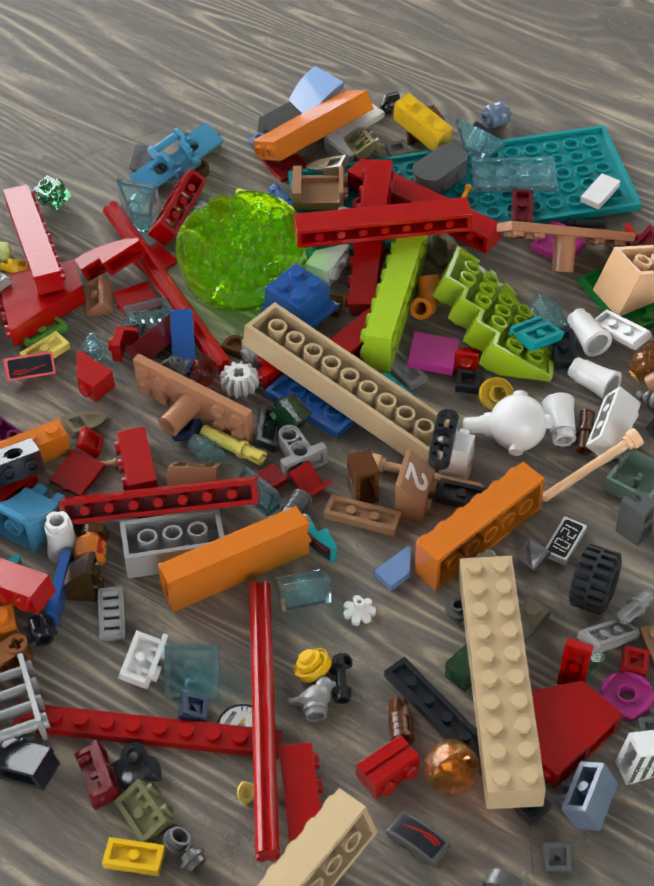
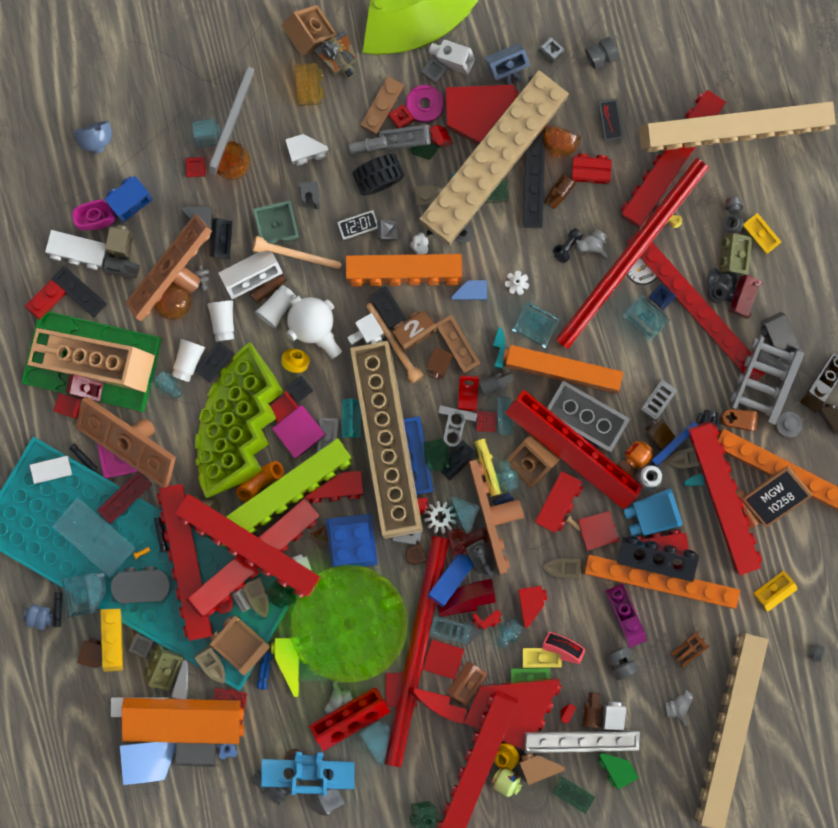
camera: 140 degrees left, 35 degrees up
red tile [76,426,104,458] -> none
white bracket [118,630,170,689] -> none
yellow plate [294,648,332,683] -> none
black arm [380,91,400,115] -> none
black beam [428,409,459,470] -> none
teal plate [509,315,564,351] -> none
clear light blue slope [529,293,570,329] -> none
white tile [595,310,652,350] -> none
none -> clear light blue piece [153,370,182,398]
none -> clear light blue slope [450,496,480,535]

